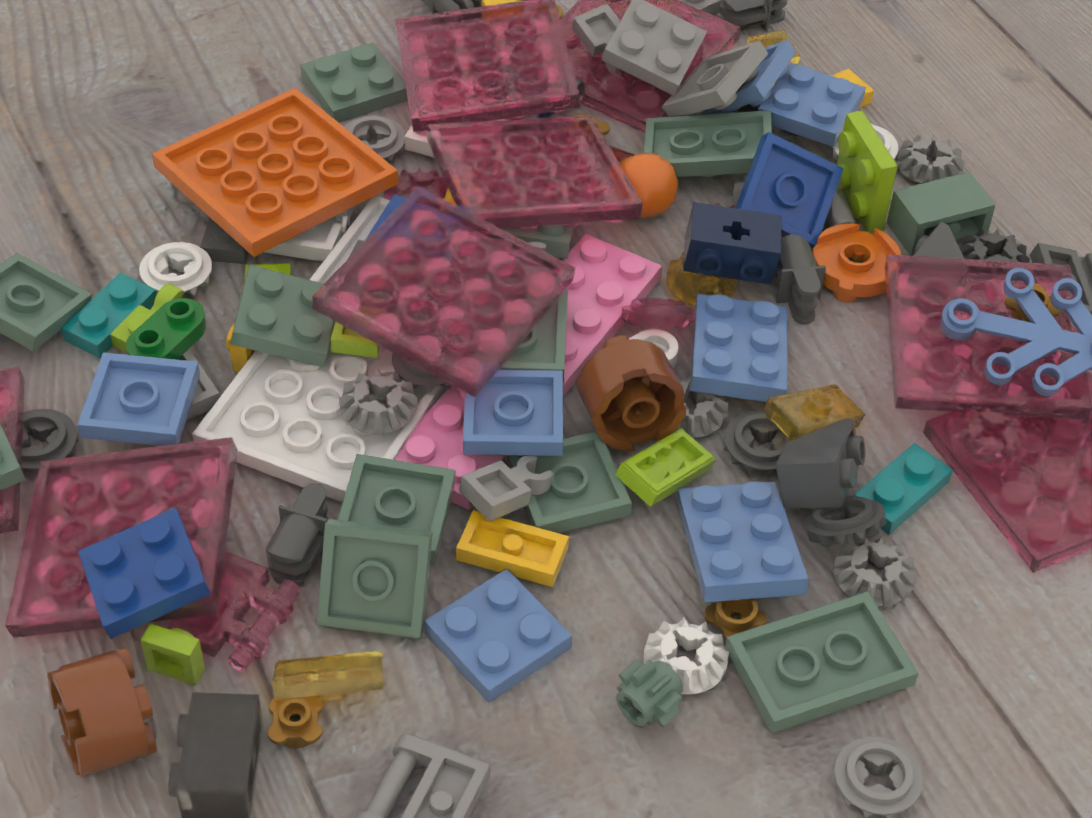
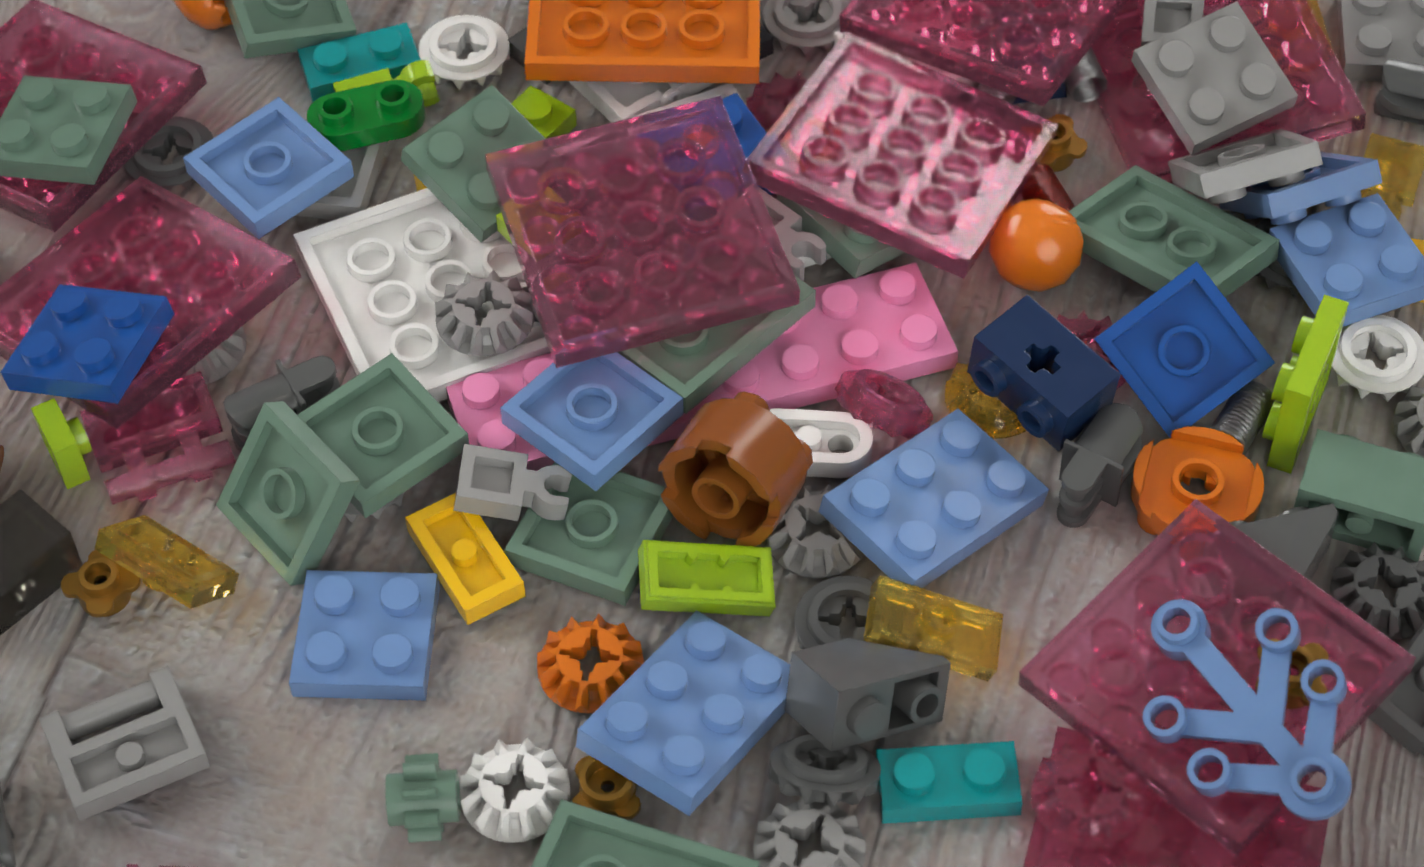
camera: 45 degrees right, 5 degrees up
none -> orange gear [537,614,644,714]

